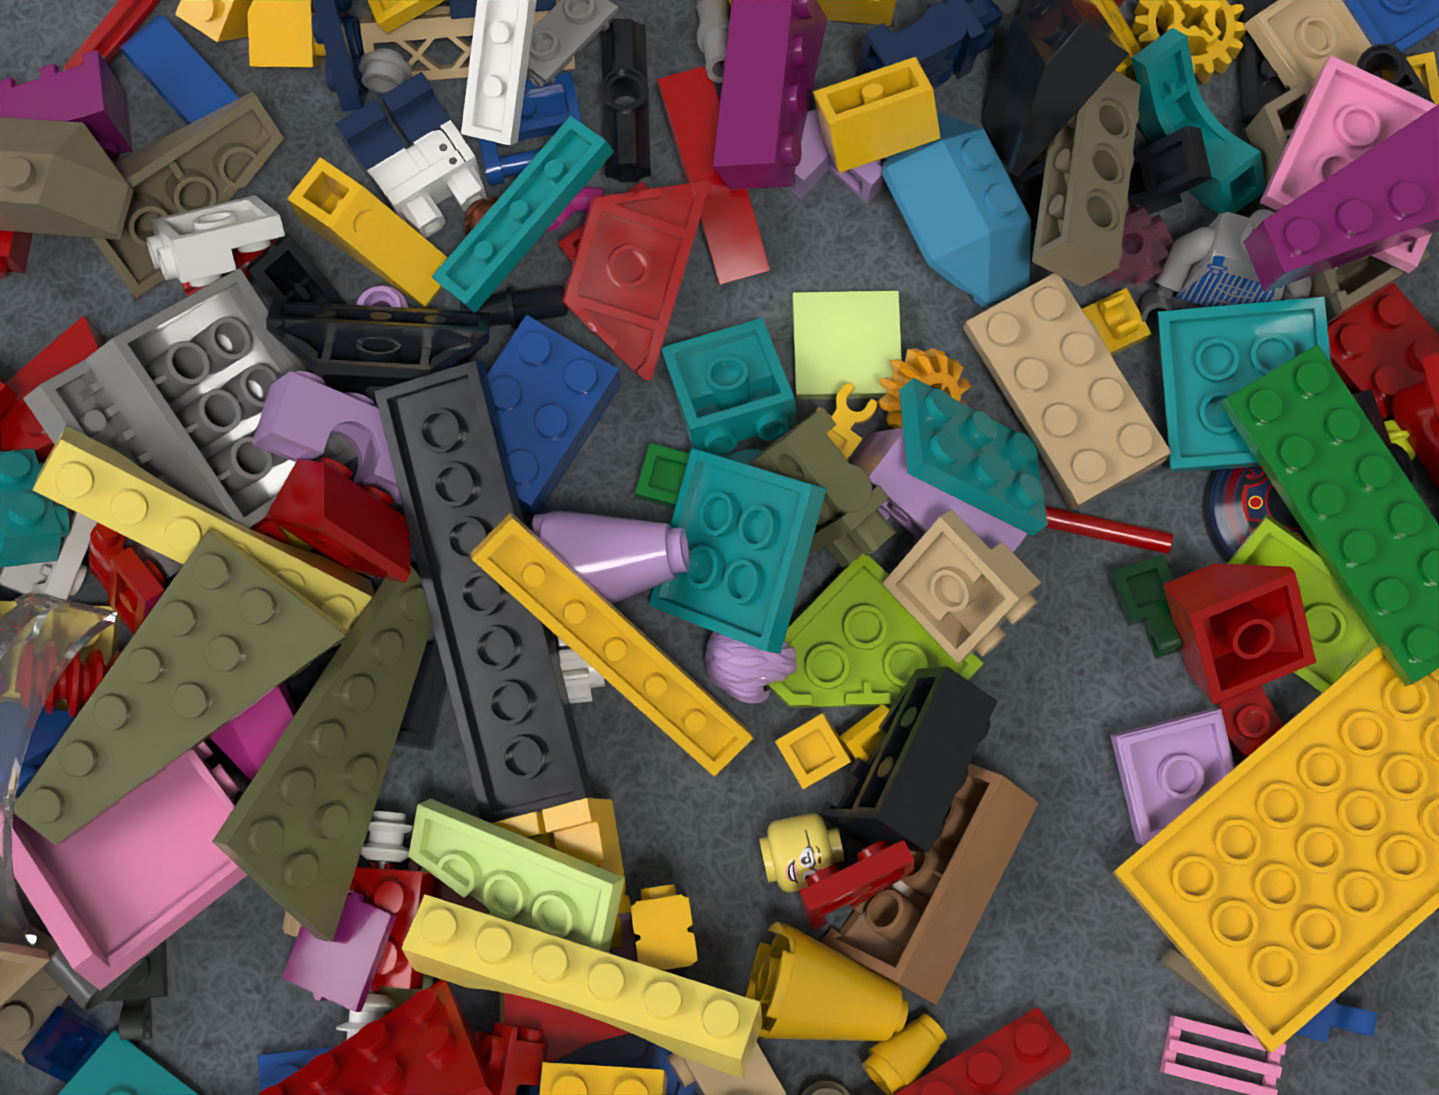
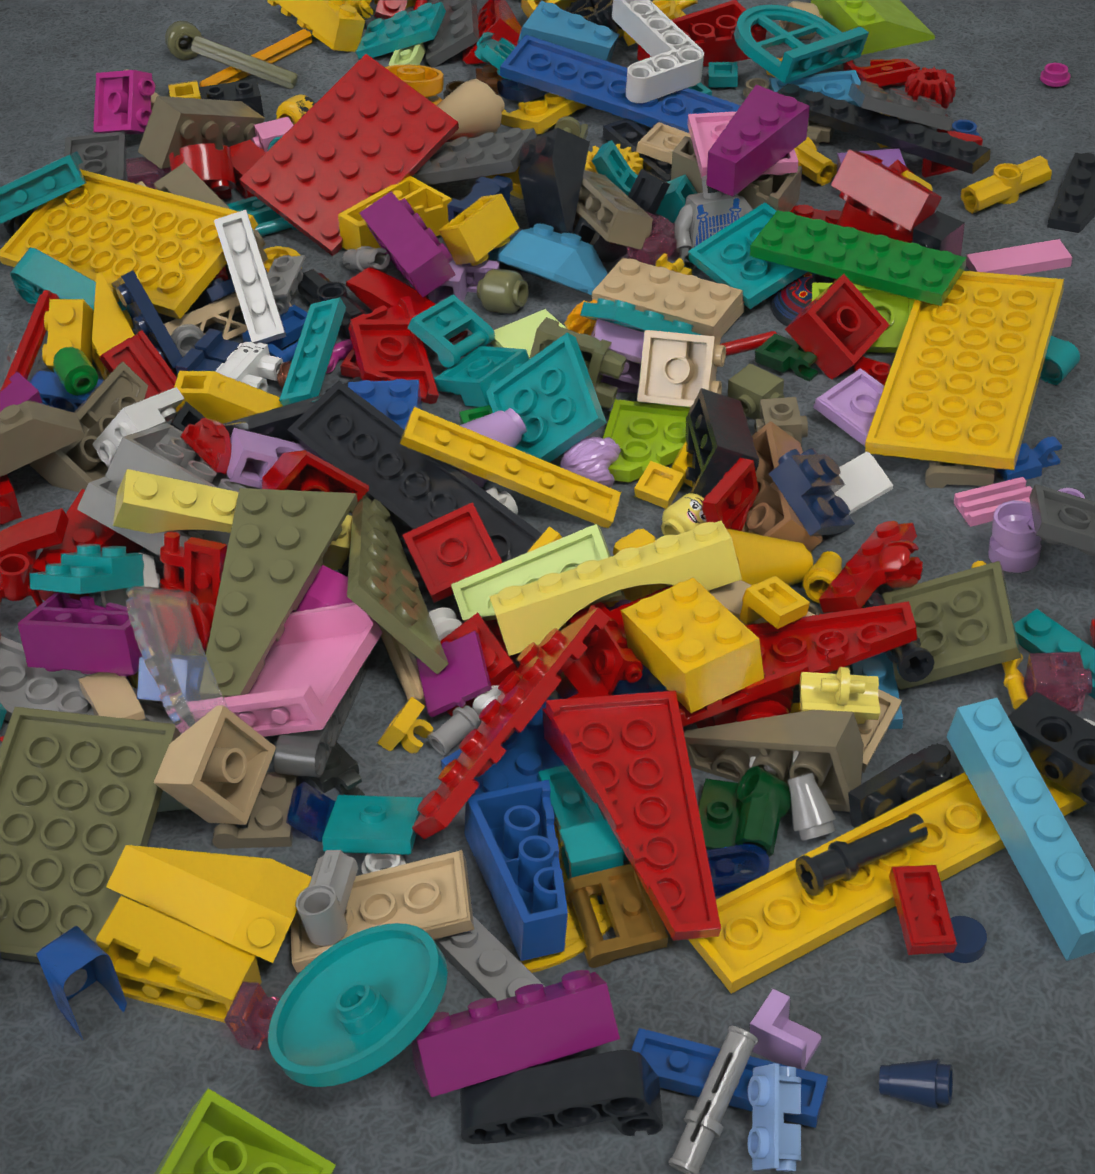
camera: 25 degrees left, 35 degrees down
none -> green brick [53,347,98,396]
none -> red plate [99,330,177,400]
none -> red plate [180,418,232,474]
none -> yellow tile [377,697,433,753]
none -> red plate [402,502,503,603]
none -> teal plate [408,294,495,368]
none -> light grey pin [428,705,481,756]
none -> olive head [477,269,528,314]
none -> olive brick [728,363,785,420]
none -> dark tan brick [754,397,808,443]
none -> dark blue plate [769,448,855,537]
none -> white slope [834,452,893,515]

